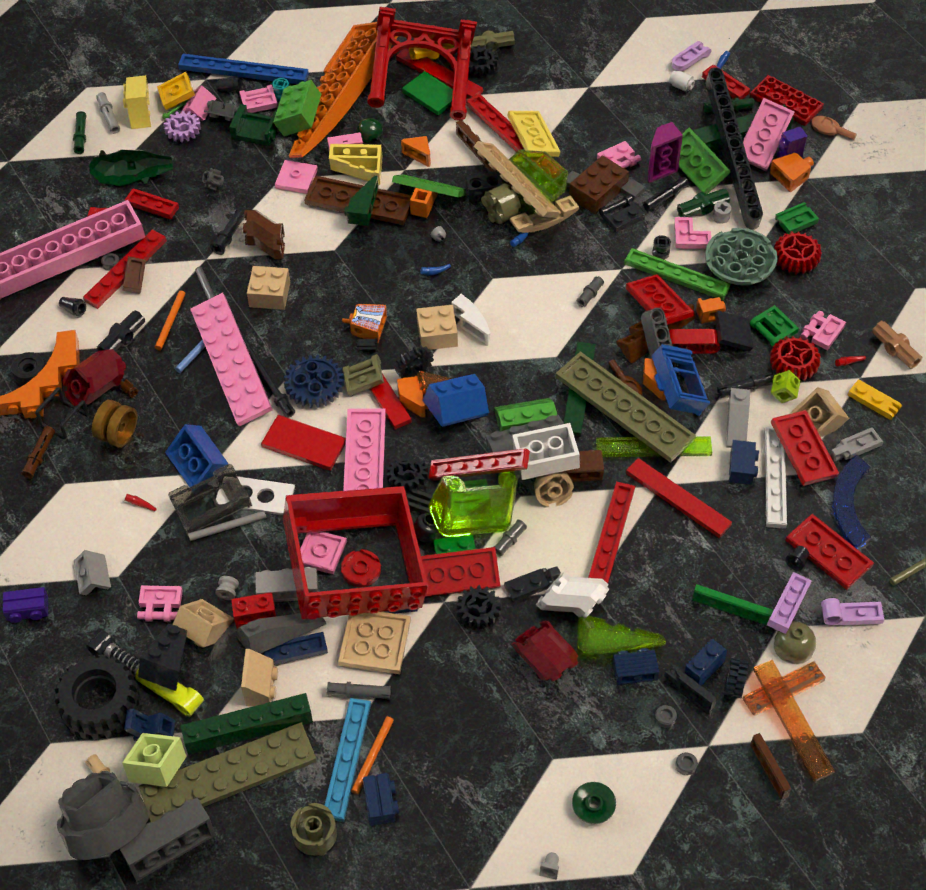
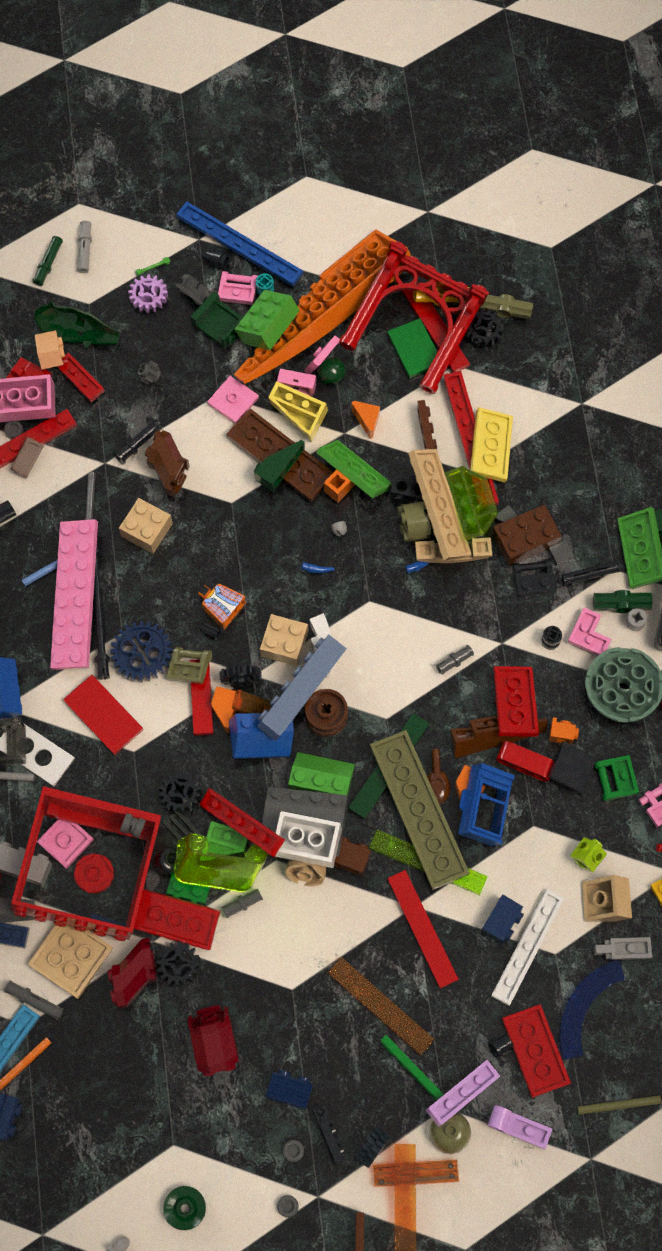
camera: 25 degrees right, 15 degrees up
light yellow wedge [123,75,151,129] -> none
orange bar [155,291,185,350] -> none
yellow plate [157,72,195,110] -> none
bright pink panel [181,85,216,121] -> none
bright pink plate [343,409,386,491] -> none
black hinge [504,566,561,602] -> none
white brick [536,571,609,618] -> none
clear neon green wedge [577,616,666,655] -> none
red plate [588,481,635,583] -> none
bright pink plate [597,141,641,168] -> none
bright green tile [624,248,731,300] -> none
dark grey beam [641,308,672,359] -> none
magenta slope [647,122,683,183] -> none
dark blue brick [684,639,727,686] -> none
black pin [717,372,773,398] -> none
light grey slope [727,388,750,448] -> none
red gear [770,335,821,381] -> none
red plate [771,410,839,486] -> none
none -> light nougat brick [35,331,65,369]
none -> dark red brick [108,938,157,1009]
none -> dark grey wheel [120,813,146,839]
none -> sand blue brick [257,634,347,741]
none -> bright pink plate [304,336,340,374]
none -> reddish brown wheel [305,689,348,738]
none -> clear orange tile [328,957,434,1055]

